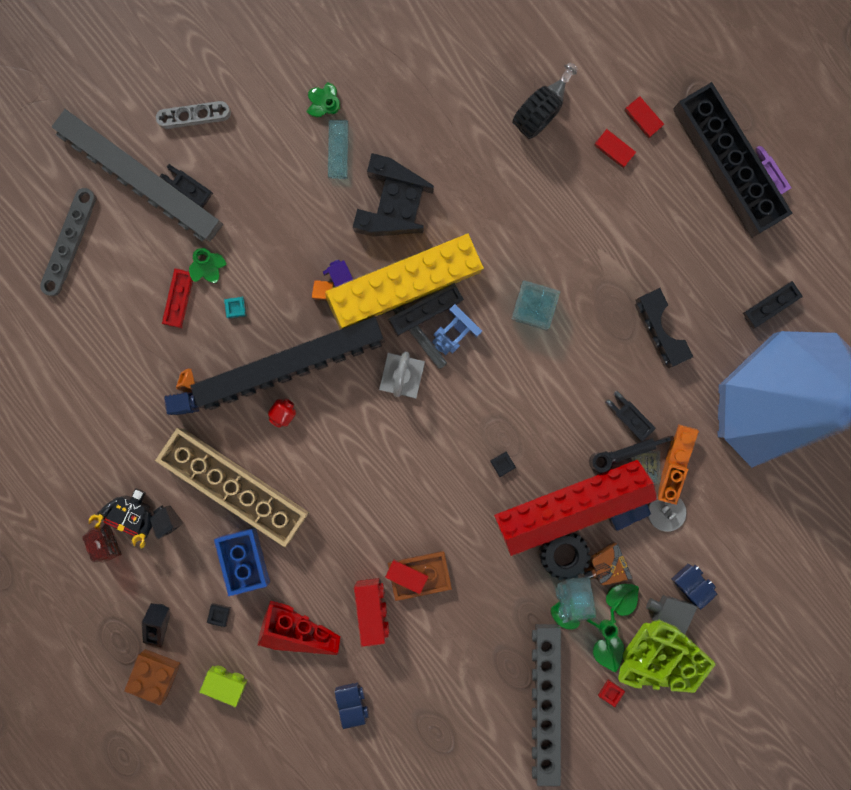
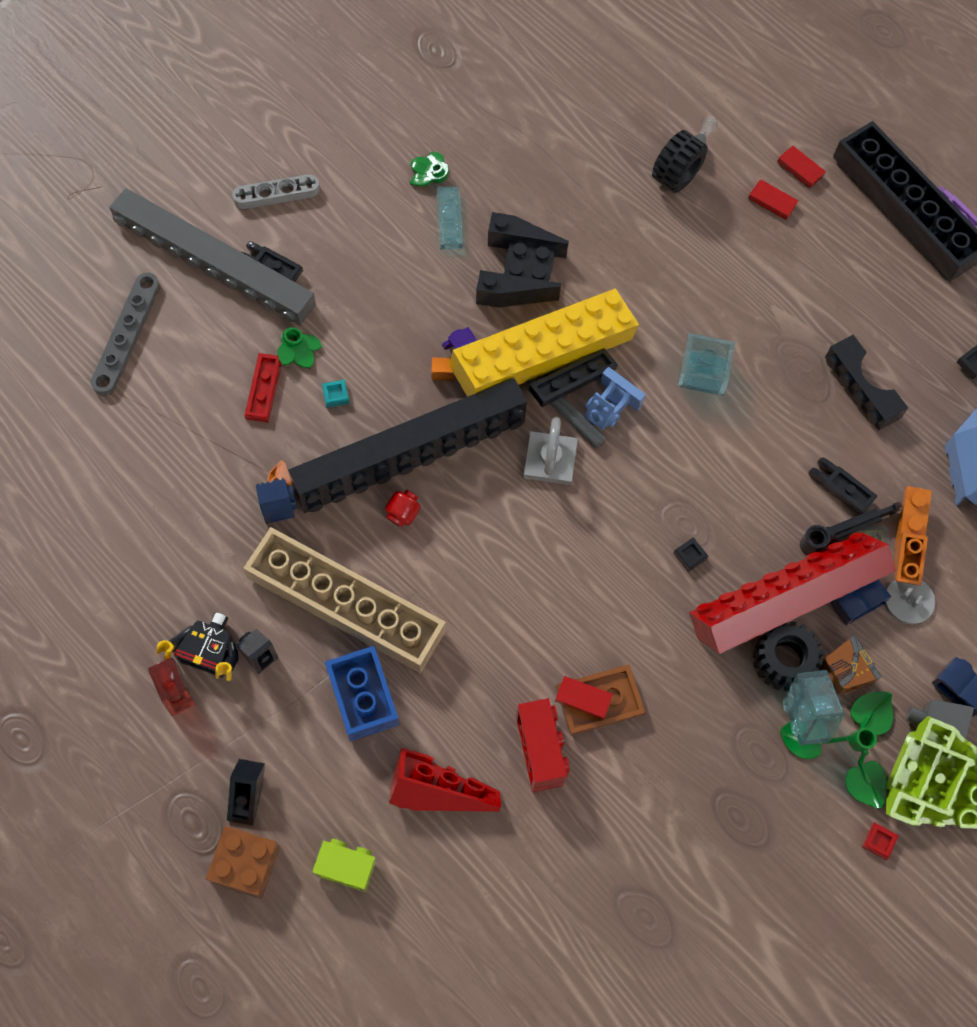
camera: 10 degrees left, 20 degrees down
black tile [207,603,231,627] -> none
dark blue brick [335,682,369,729] -> none
dark grey brick [532,624,561,786] -> none

